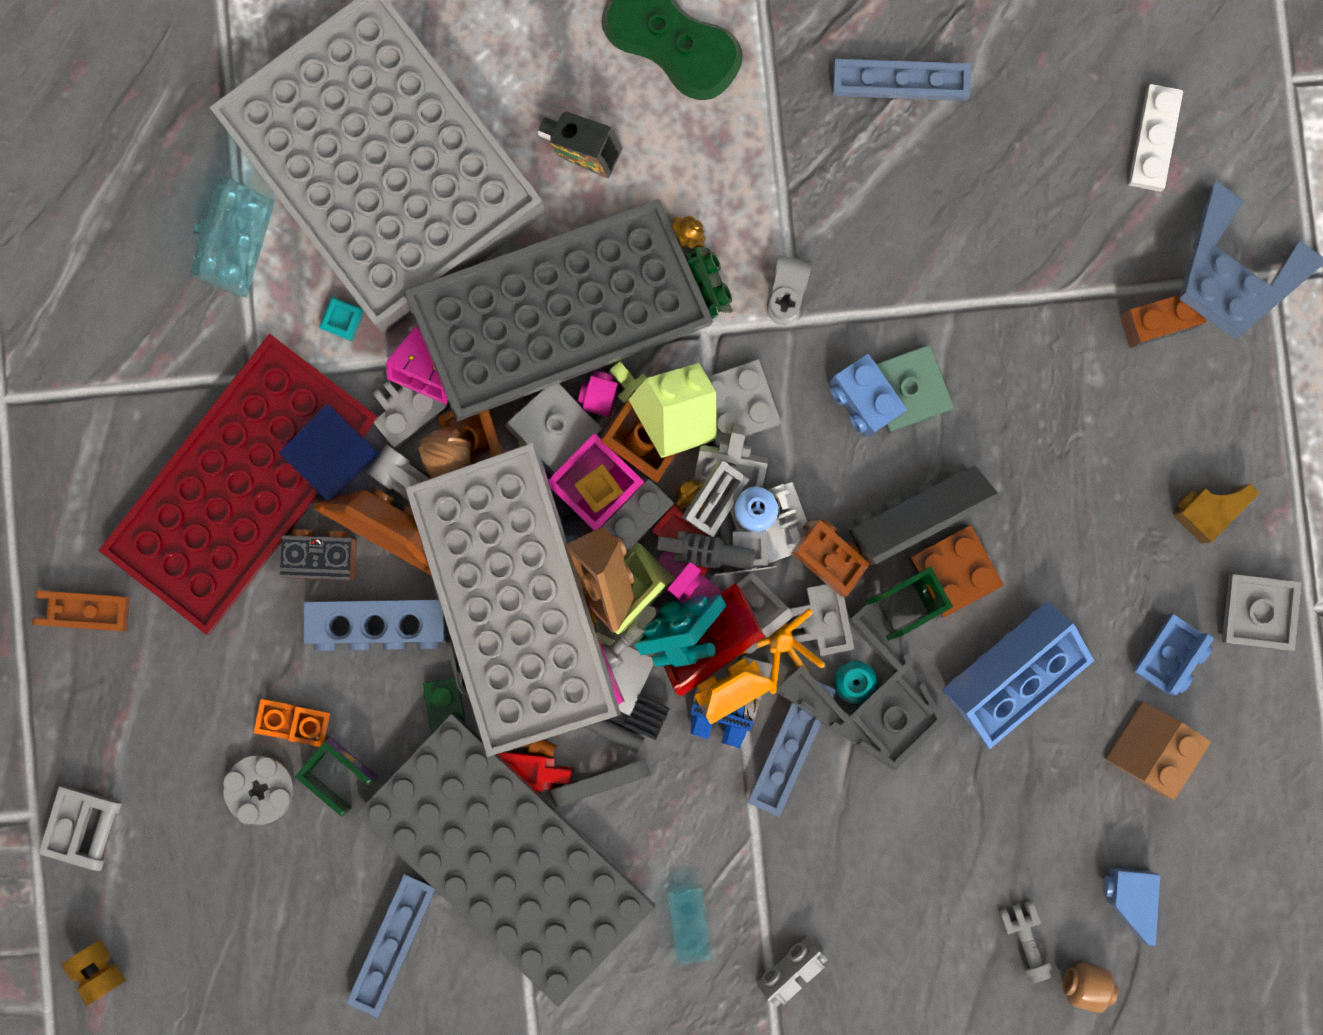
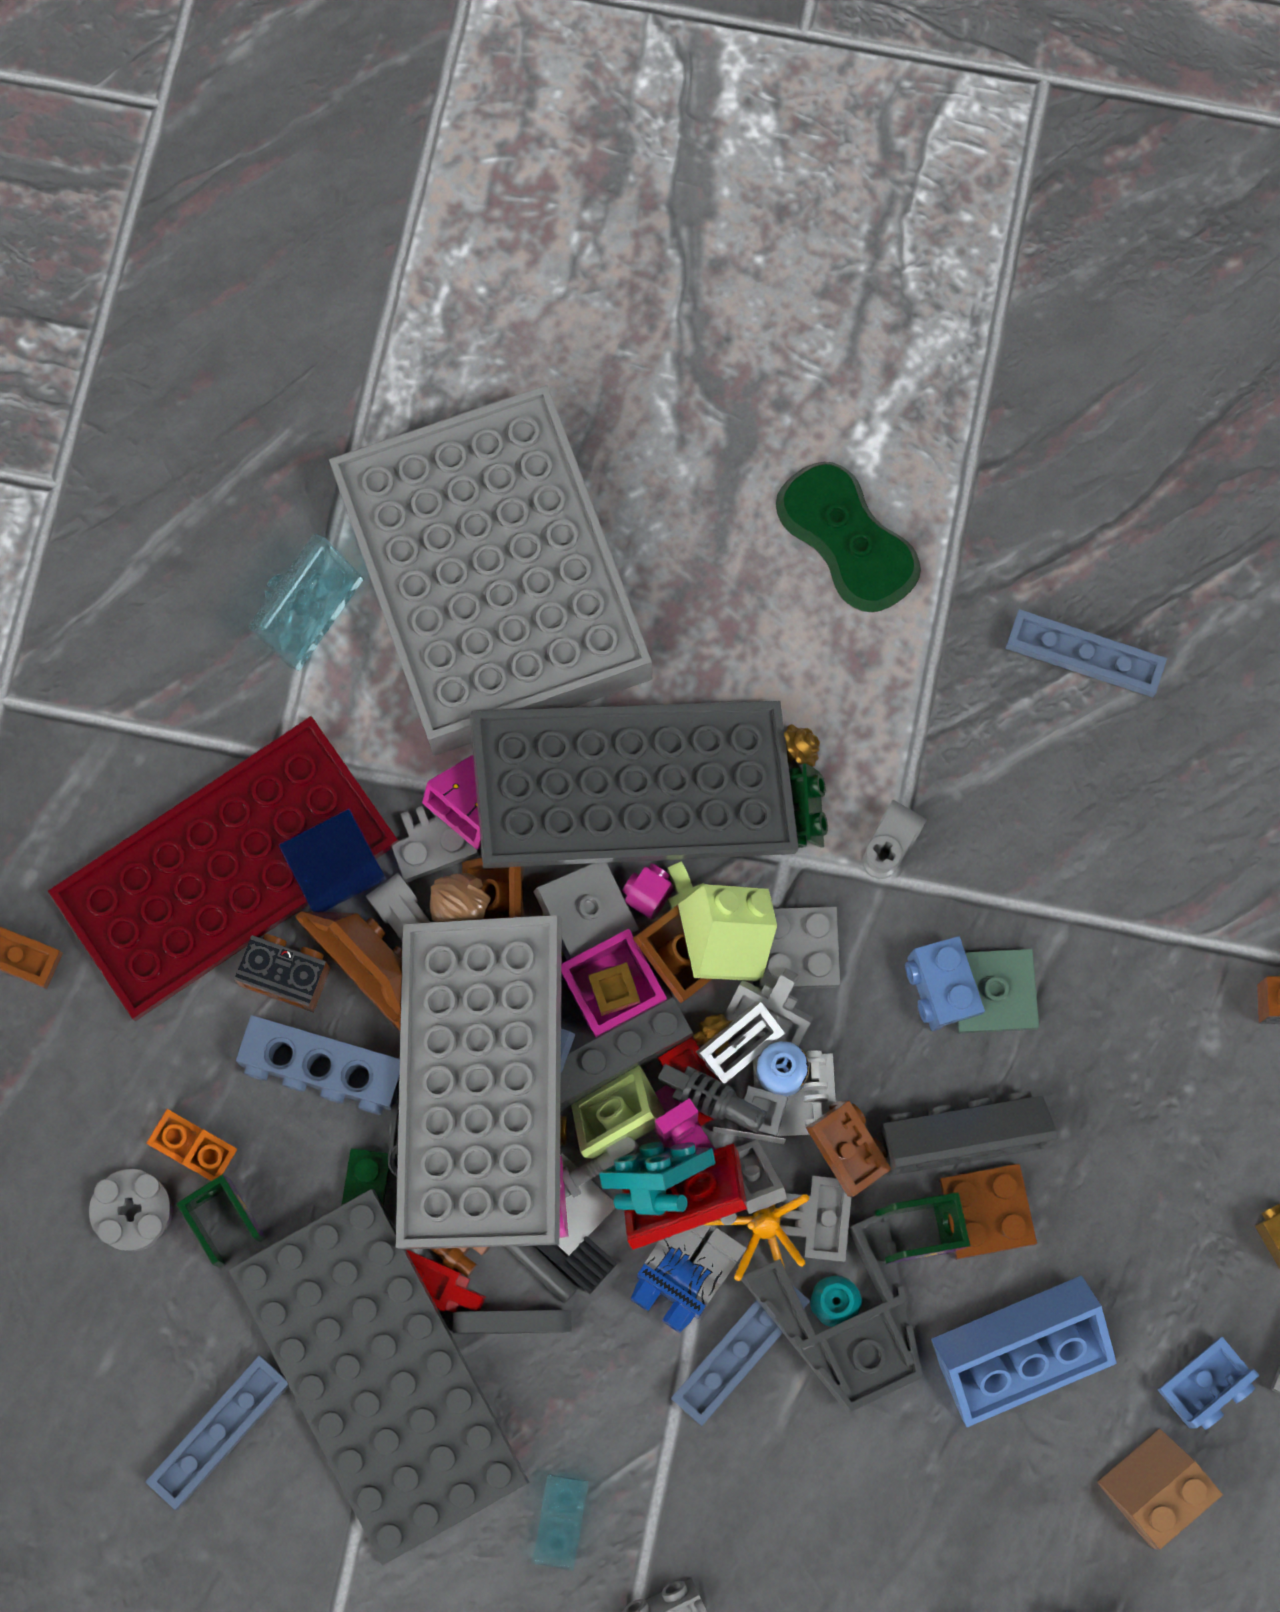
camera: 20 degrees right, 10 degrees down
teal tile [319,297,365,342] -> none
pearl dark grey torso [538,111,623,179] -> none
medium nougat slope [566,527,634,632] -> none
light orange slope [694,658,775,724] -> none

